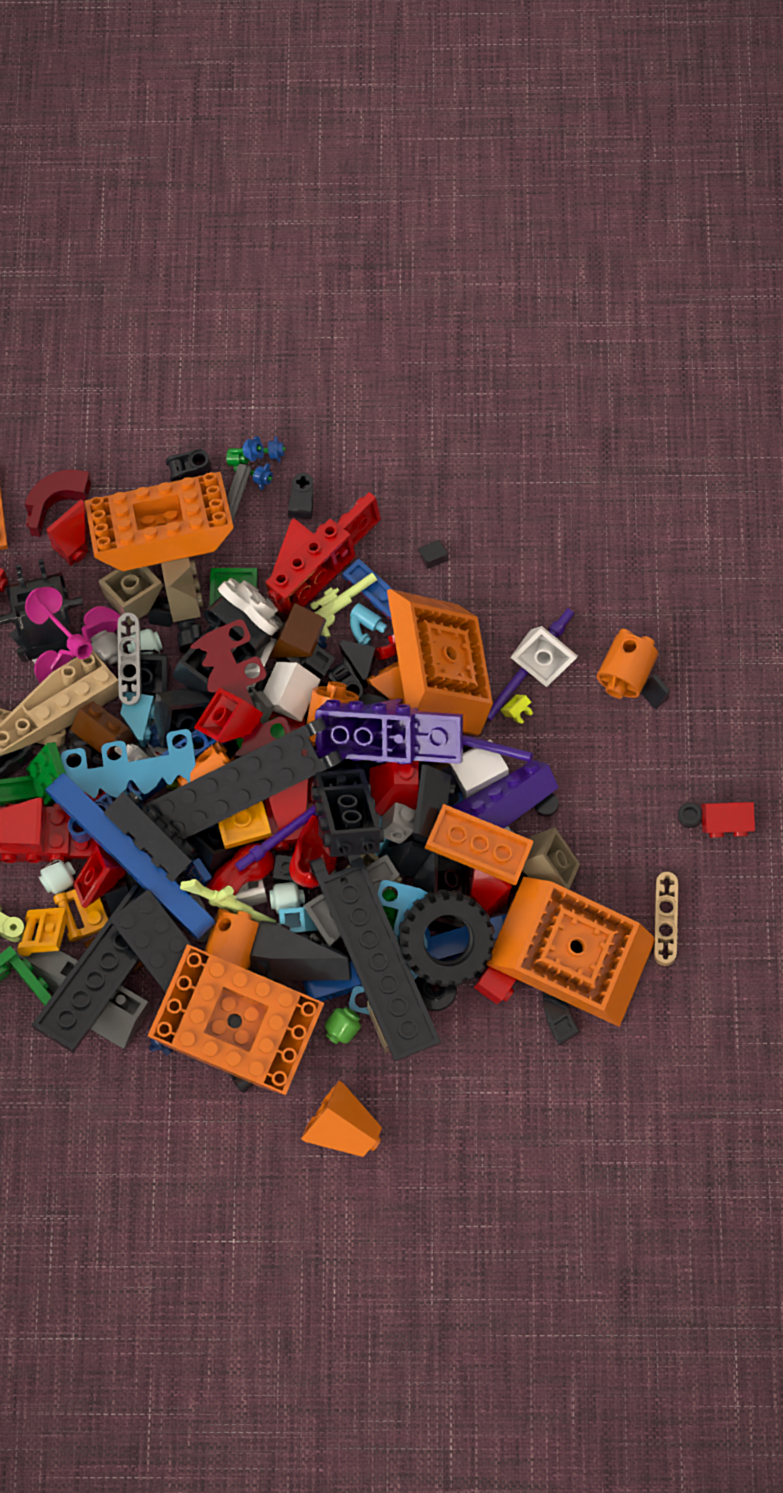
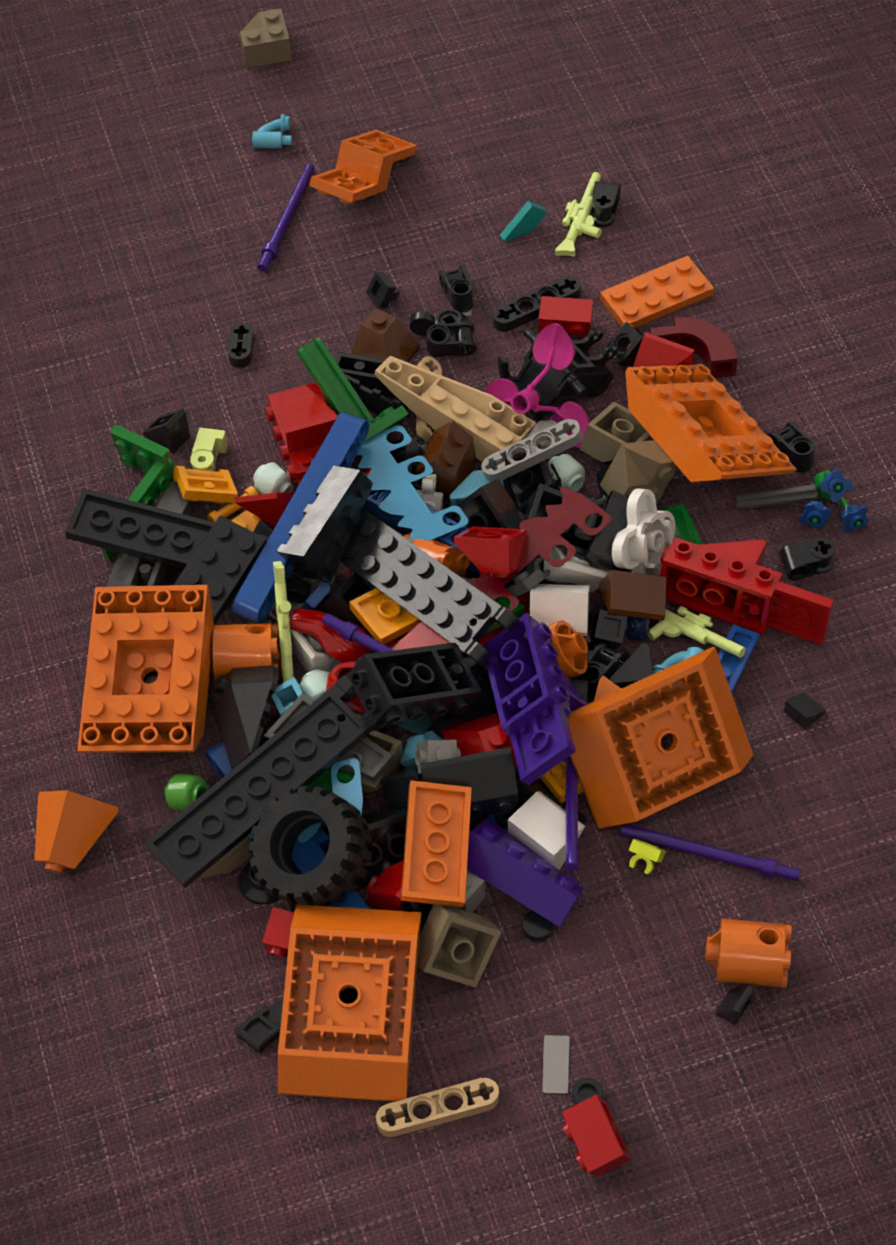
camera: 70 degrees right, 15 degrees down
white slope [511,626,577,687] -> none
none -> light grey sticker [542,1035,569,1094]
none -> black brick [607,322,644,367]

